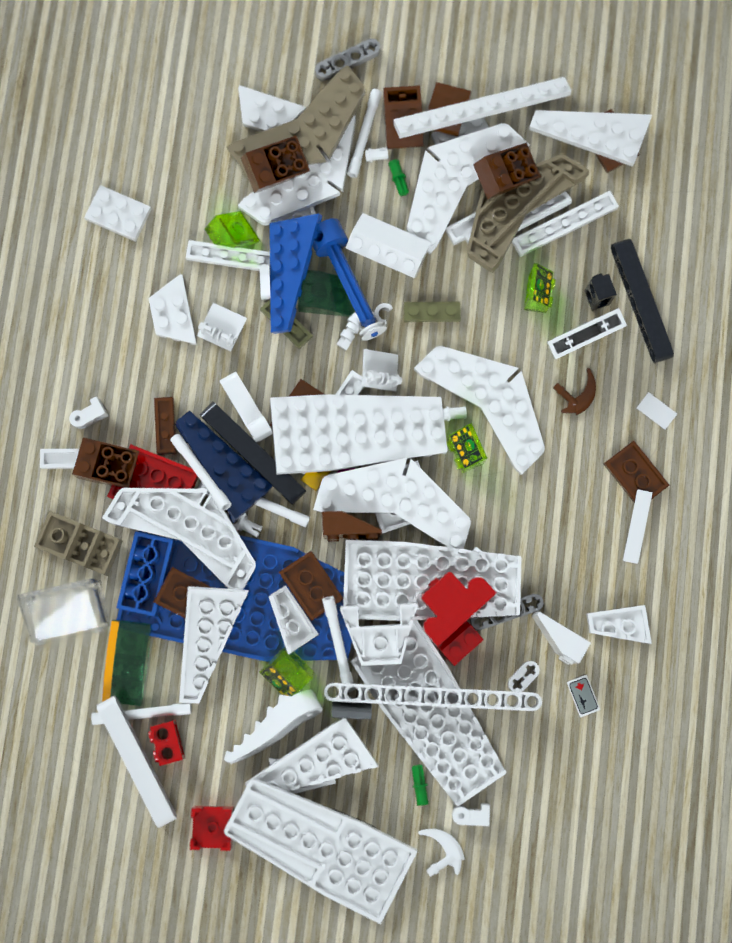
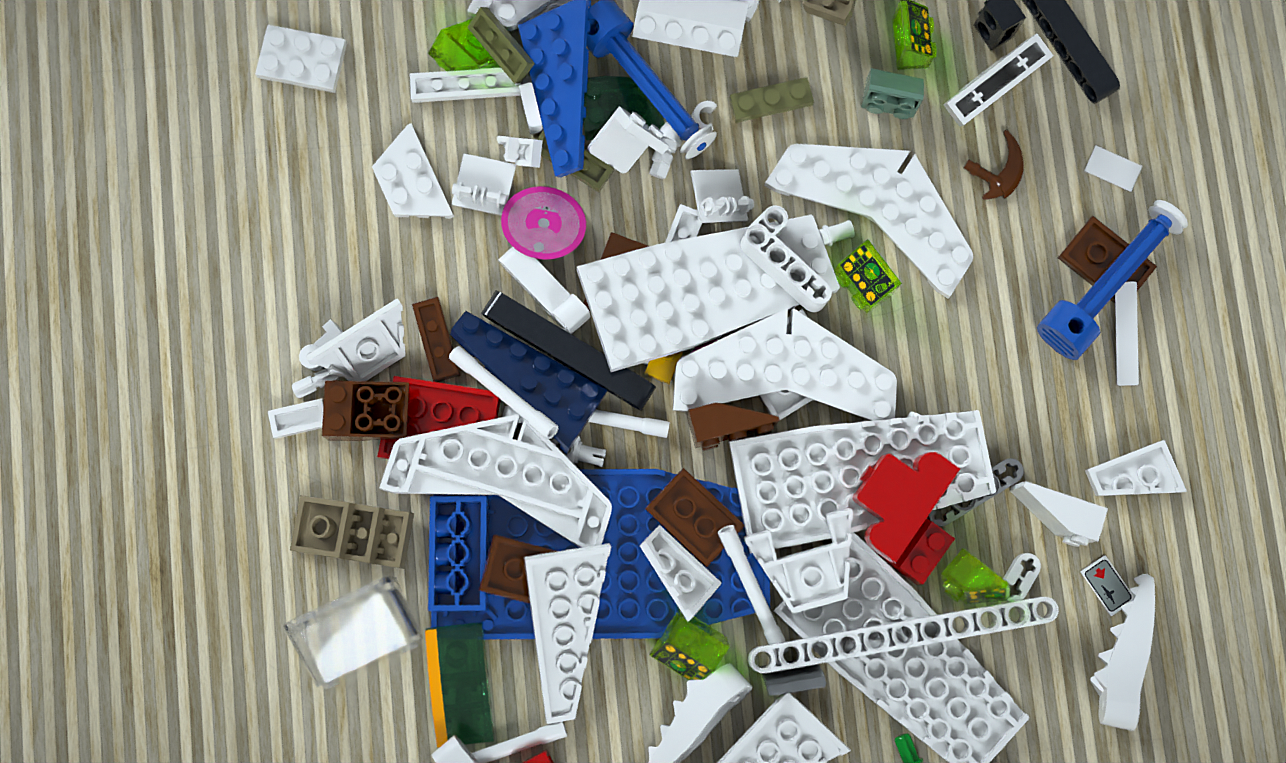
camera: 10 degrees left, 0 degrees up
none -> white piece [292,368,339,398]
none -> white wing [306,298,405,381]
none -> olive plate [467,7,535,84]
none -> white slope [497,136,542,168]
none -> dark pink piece [501,186,586,259]
none -> white bracket [588,106,669,173]
none -> white beam [740,205,832,312]
none -> sand green slope [861,68,924,119]
none -> clear neon green slope [941,548,1010,604]
none -> blue piece [1037,200,1188,360]
none -> white animal [1090,574,1155,731]

